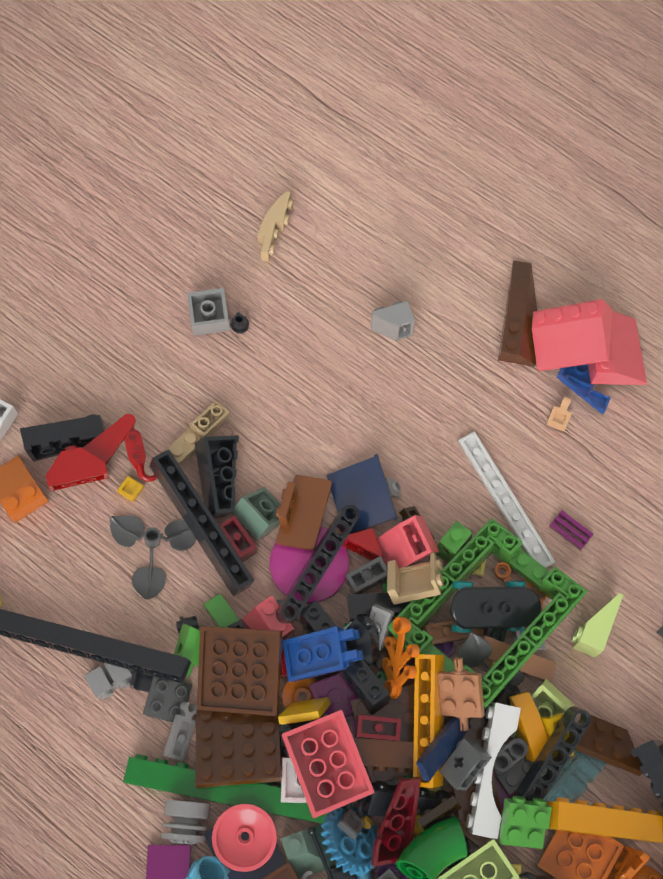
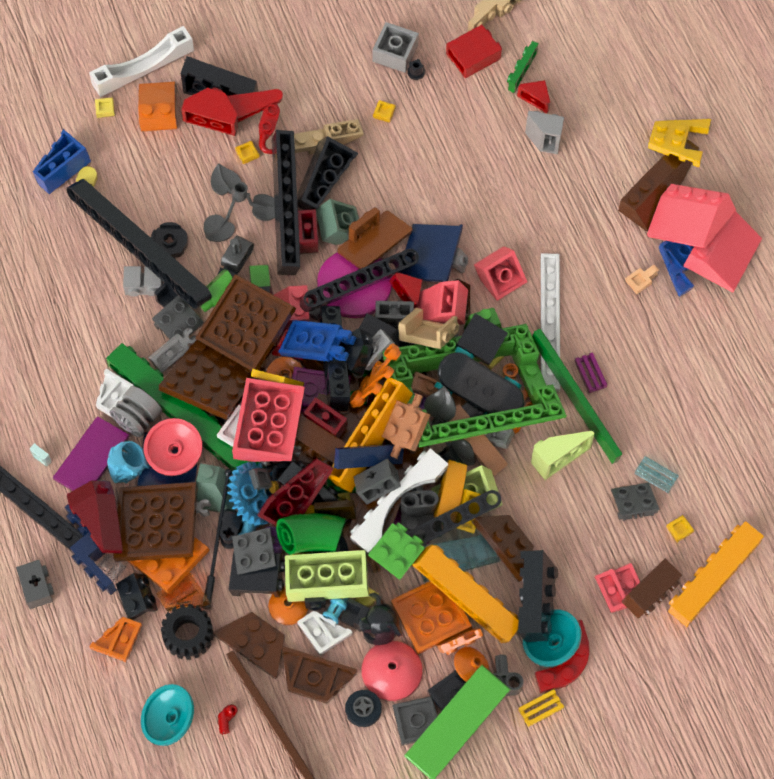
camera: 30 degrees right, 5 degrees down
none -> white wing [96,369,134,417]
none -> black plate [151,222,188,258]
none -> dark grey beam [221,235,254,273]
none -> yellow tile [373,100,396,123]
none -> red brick [446,24,502,79]
none -> black tile [456,313,508,366]
none -> coral slope [474,246,527,301]
none -> green plate [507,41,539,93]
none -> red slope [517,80,550,113]
none -> green tile [532,329,622,464]
none -> yellow wing [648,119,711,167]

